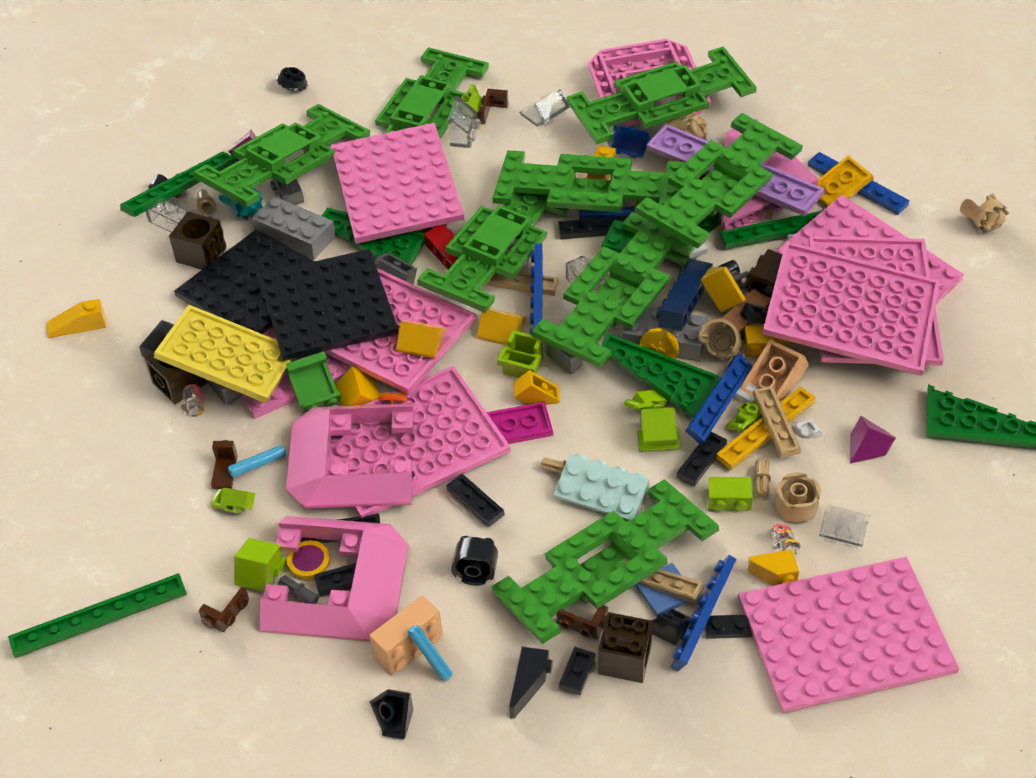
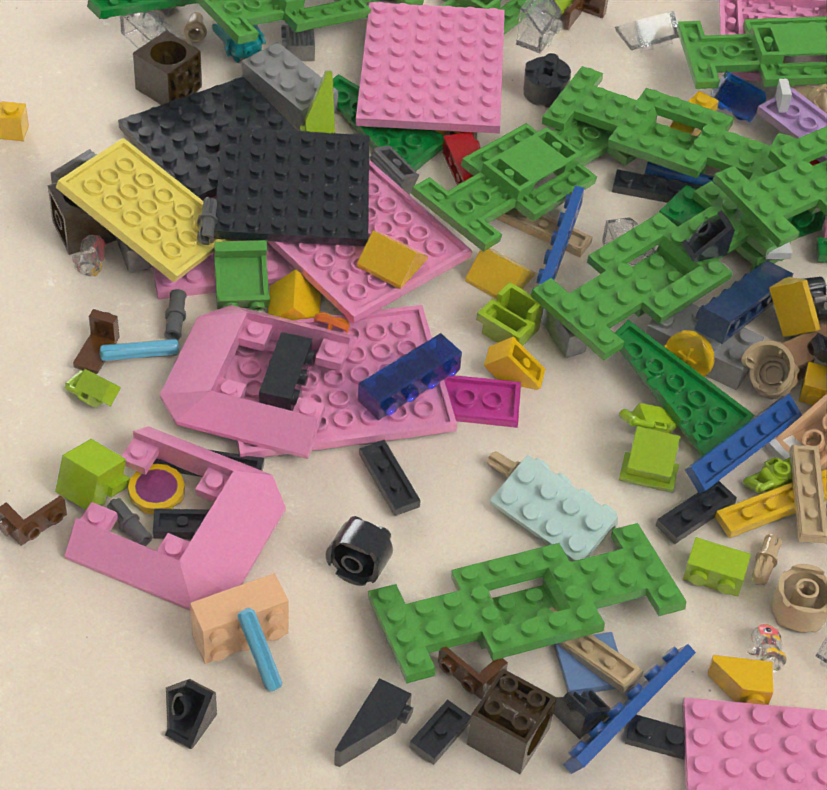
camera: 10 degrees right, 0 degrees up
none -> dark grey pin [164,289,187,340]
none -> dark grey axle [197,197,218,245]
none -> black brick [259,332,316,411]
none -> lime slope [300,70,335,133]
none -> clear blue brick [358,333,462,421]
none -> black brick [523,53,571,108]
none -> black slope [681,210,735,262]
none -> white tile [775,79,792,113]

